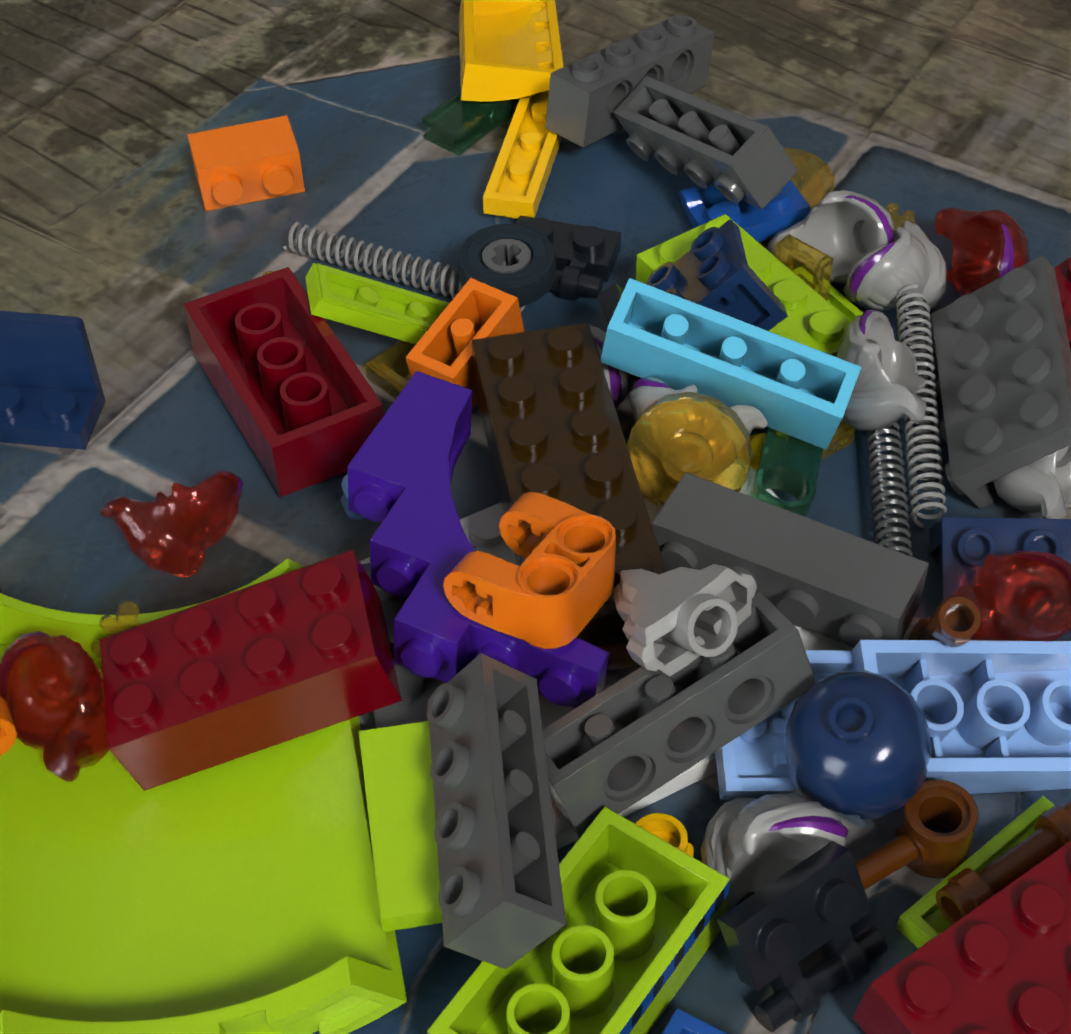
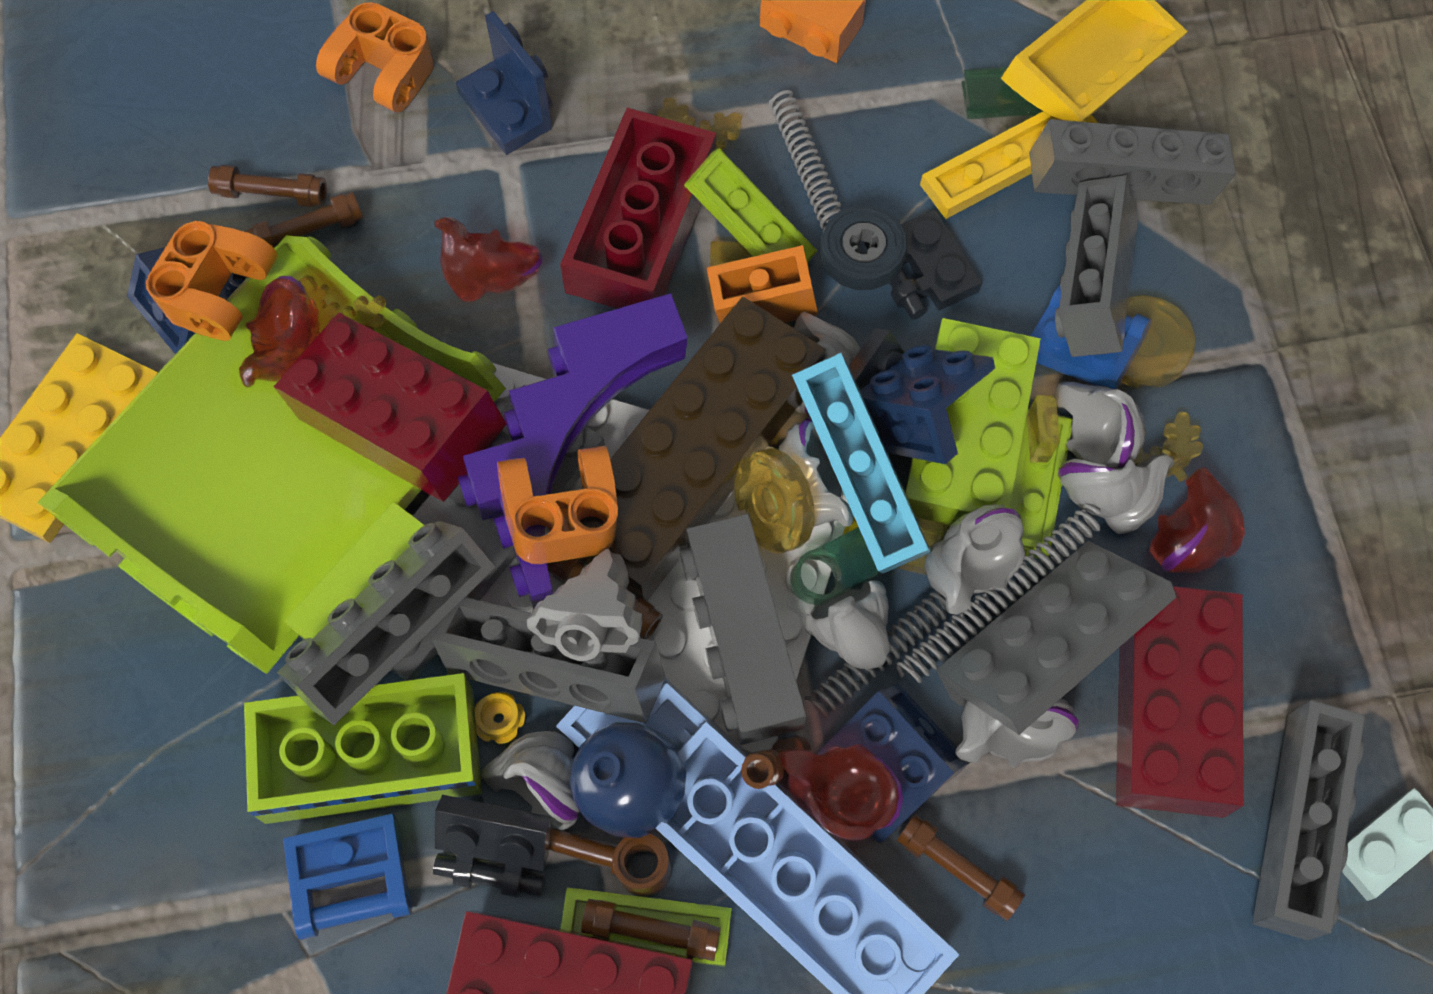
camera: 45 degrees right, 20 degrees up
none -> light grey hair [805,580,891,670]

